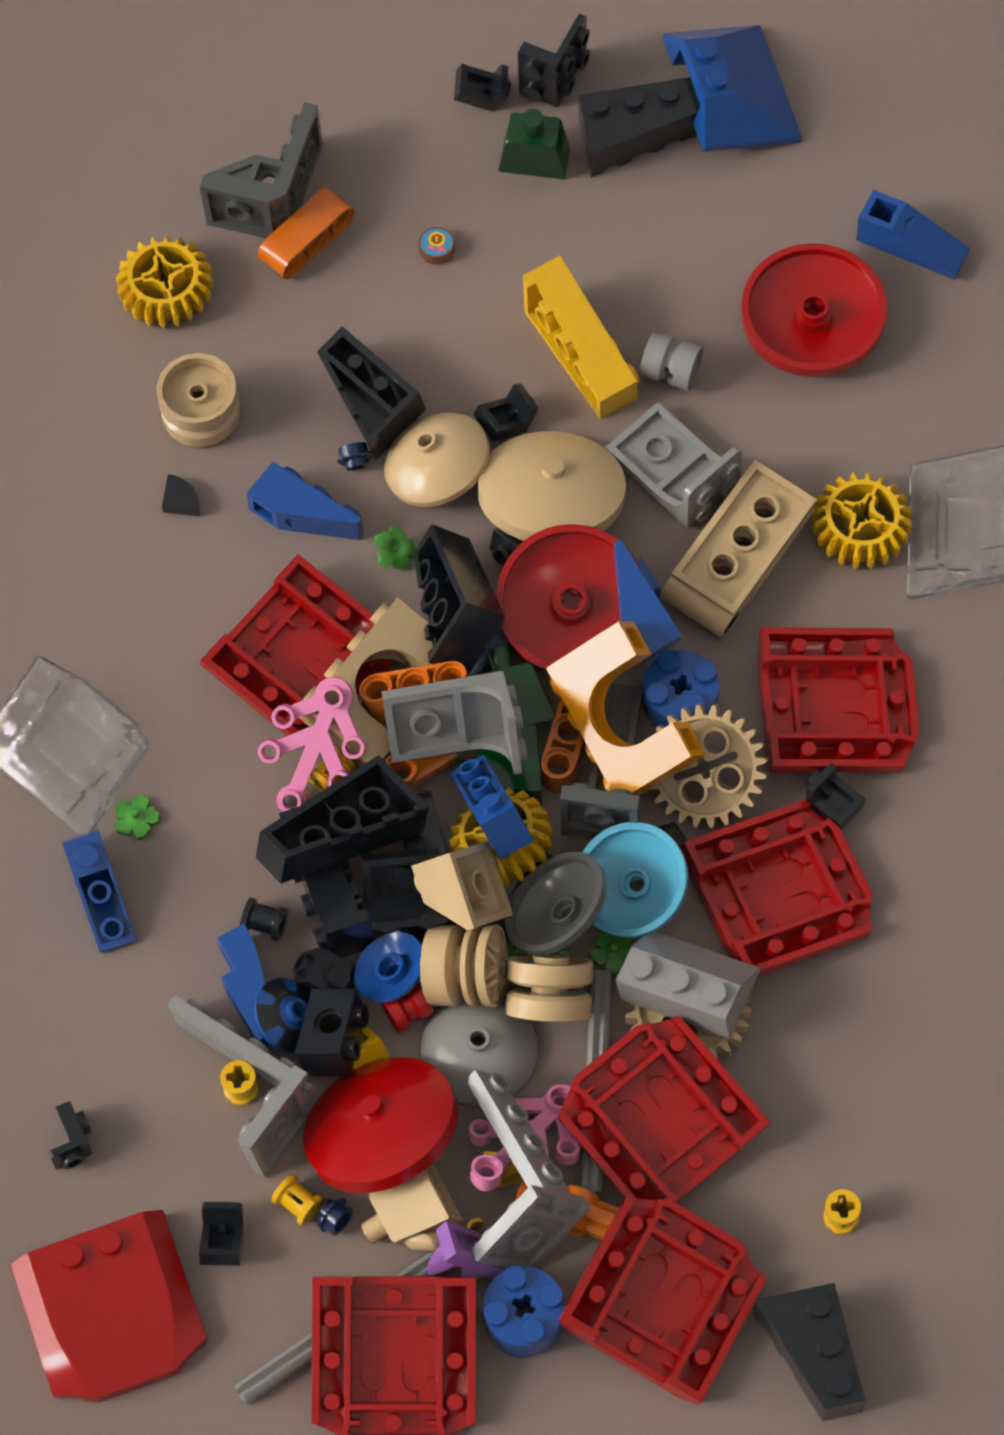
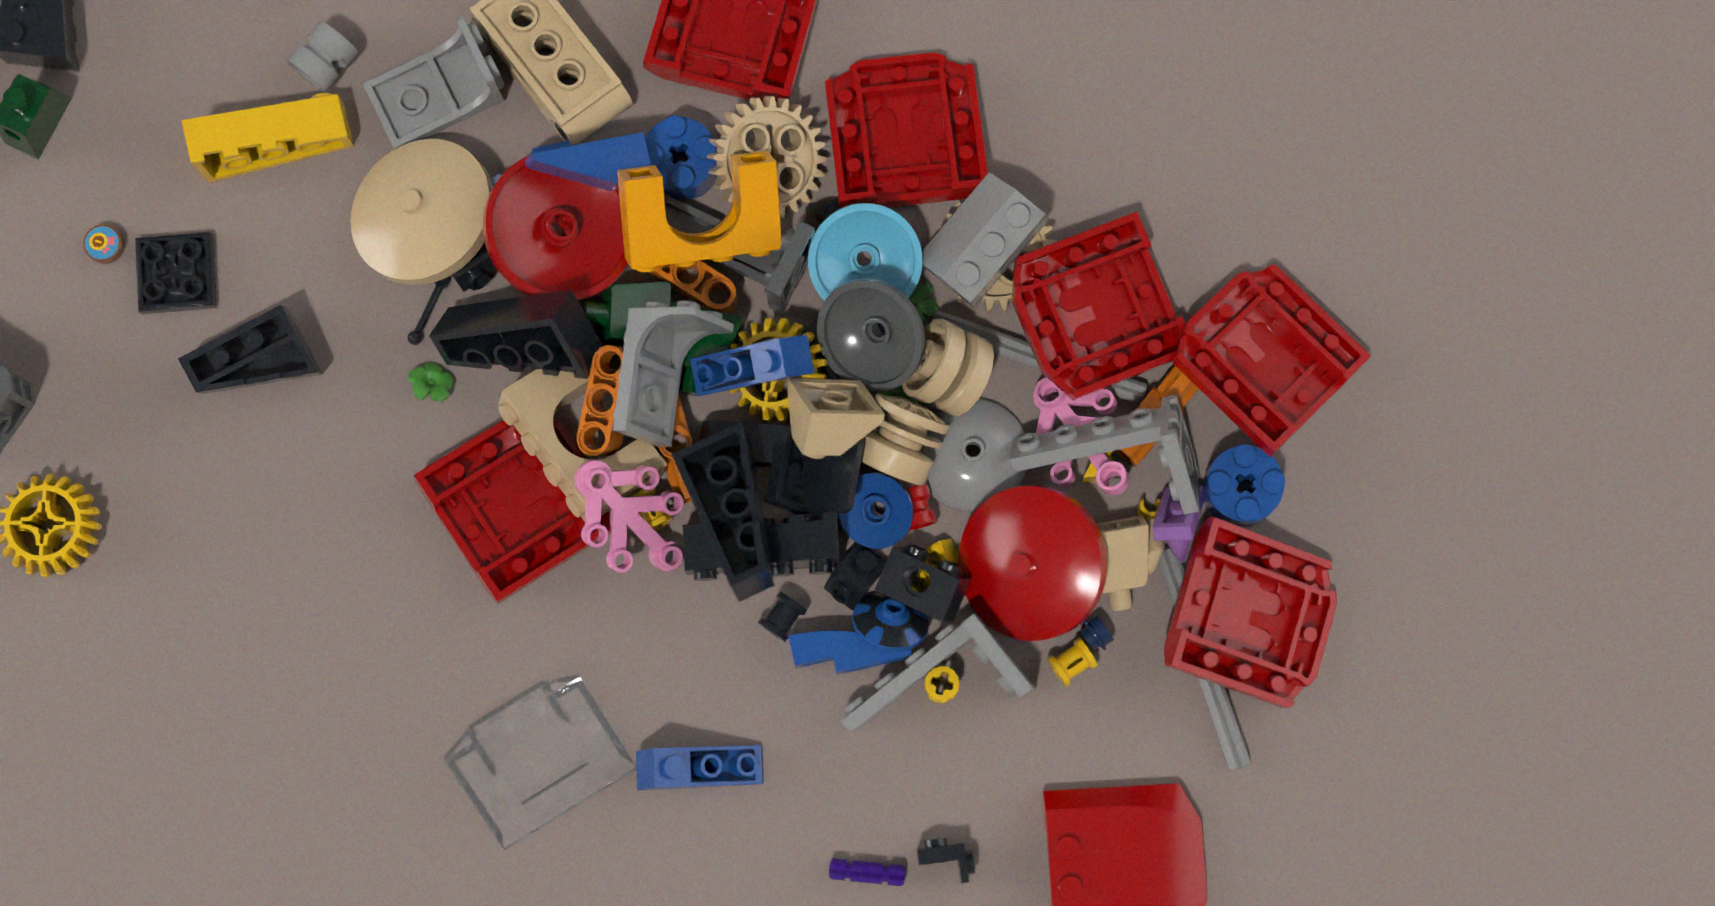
camera: 75 degrees left, 15 degrees up
bright green plant [114,794,160,840] -> none
tan wheel [156,353,241,448] -> none
black tile [162,474,200,516] -> none
black bracket [199,1202,244,1266] -> none
blue slope [246,462,364,540] -> none
orange beam [257,187,355,279] -> none
dark blue plate [337,442,373,471] -> none
tan dish [384,412,490,507] -> none
black bracket [473,383,538,441] -> none
black wedge [753,1283,865,1421] -> none
black bracket [805,763,866,830] -> none
yellow bush [823,1189,861,1235] -> none
none -> black tile [135,232,217,314]
none -> black hinge [407,277,450,345]
none -> dark purple axle [829,858,906,886]

